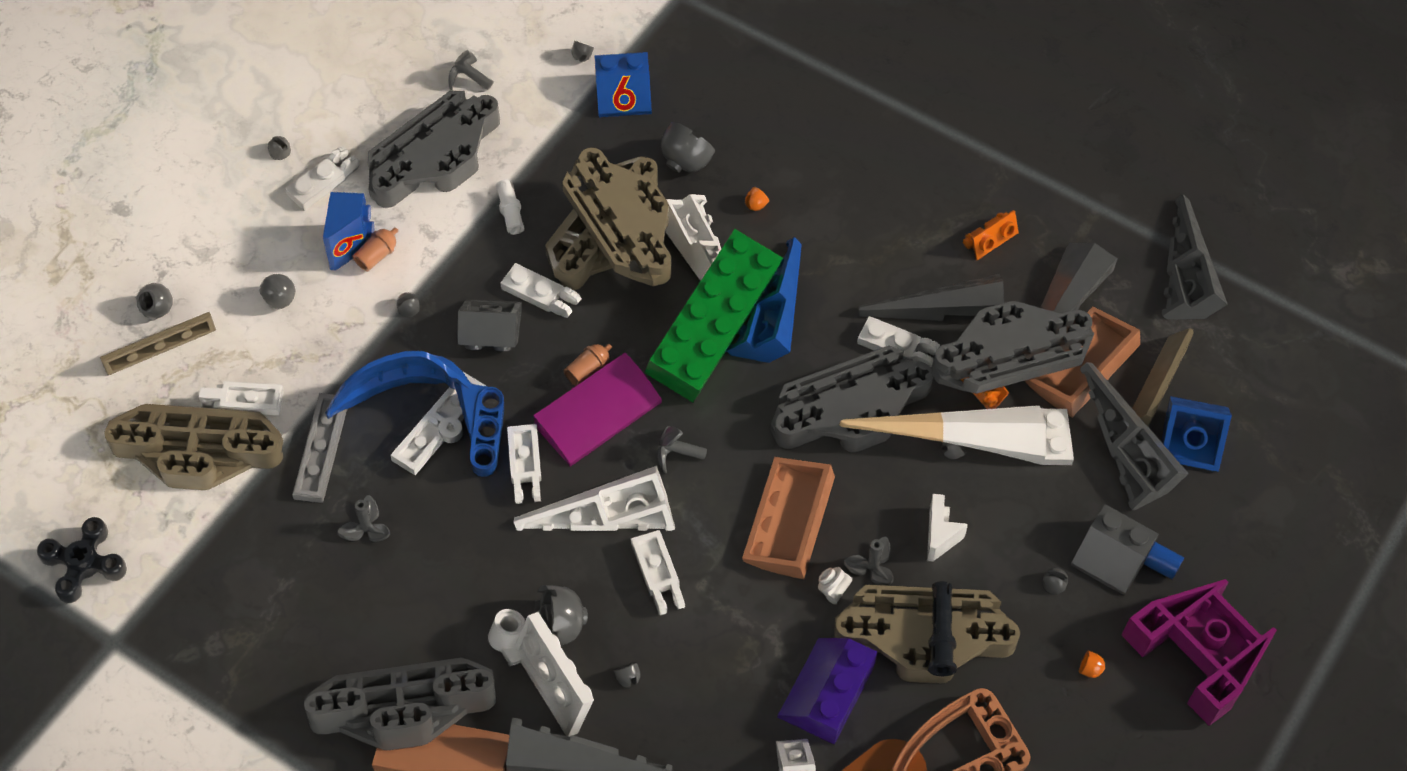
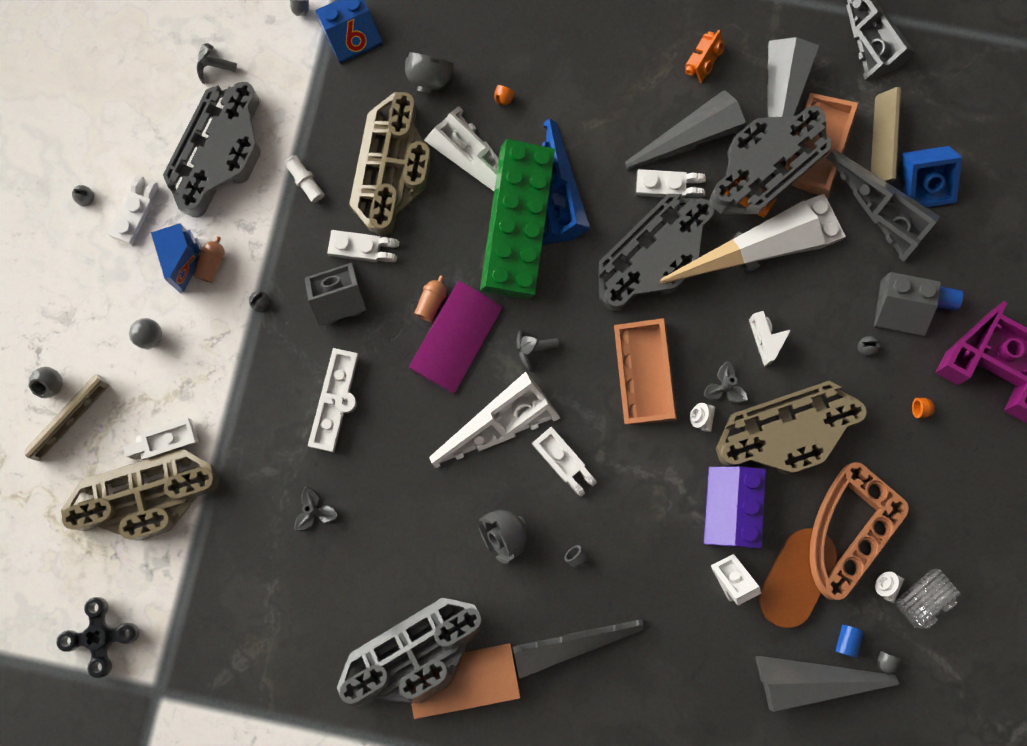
camera: 20 degrees left, 20 degrees up
light grey tile [292,393,347,503] -> none
blue piece [325,351,504,477] -> none
white hinge [488,609,594,737] -> none
white hinge [507,424,542,504] -> none
dark tan connector [562,148,671,286] -> none
black pin [928,581,957,677] -> none

